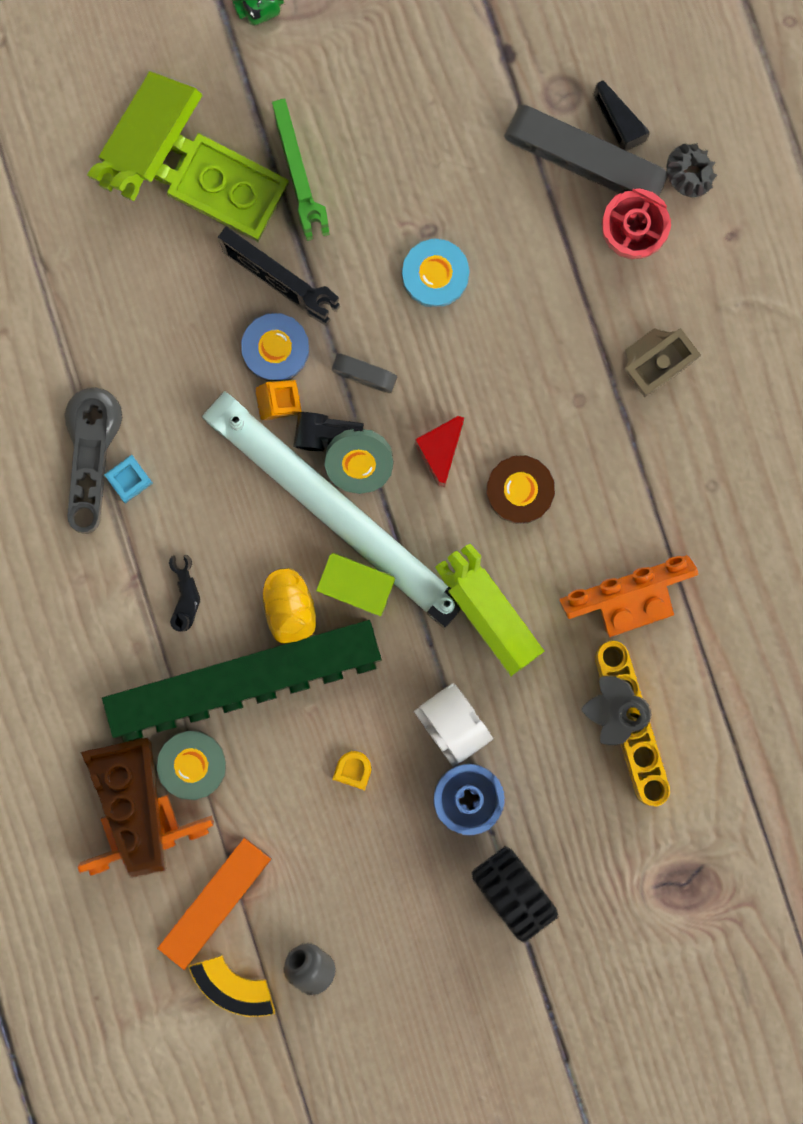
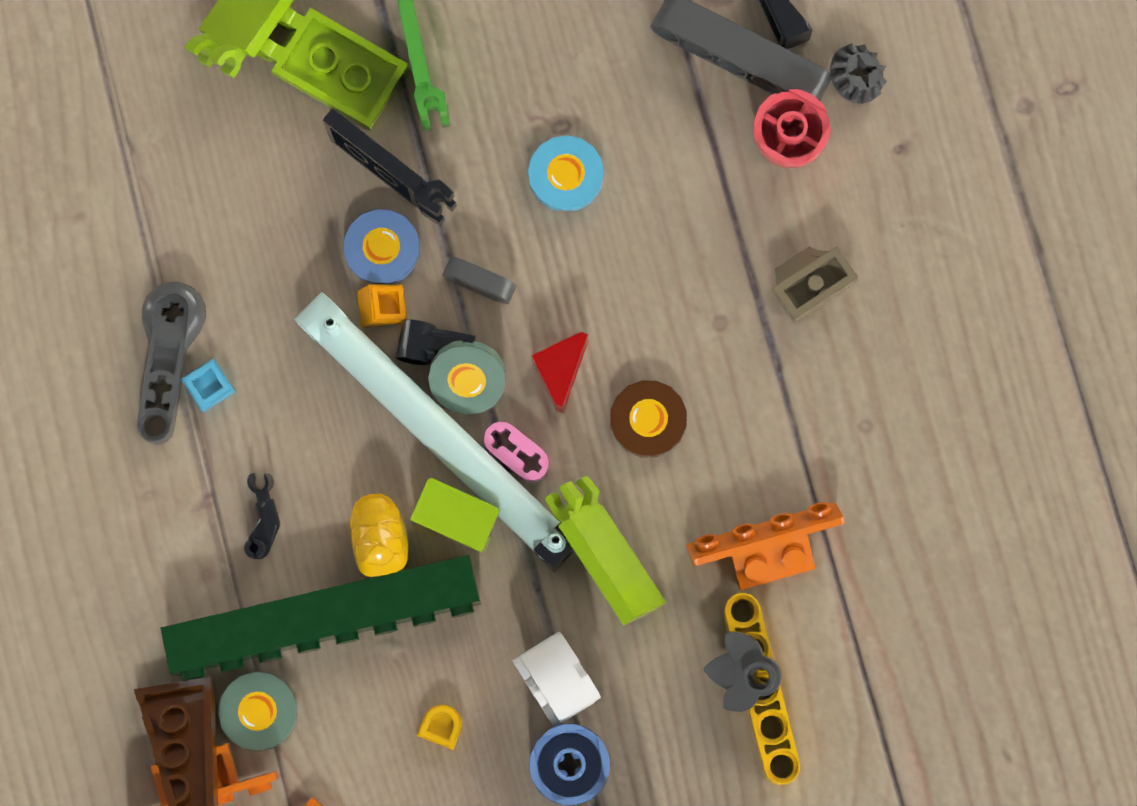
camera: 10 degrees right, 5 degrees down
none -> bright pink beam [484,422,549,483]

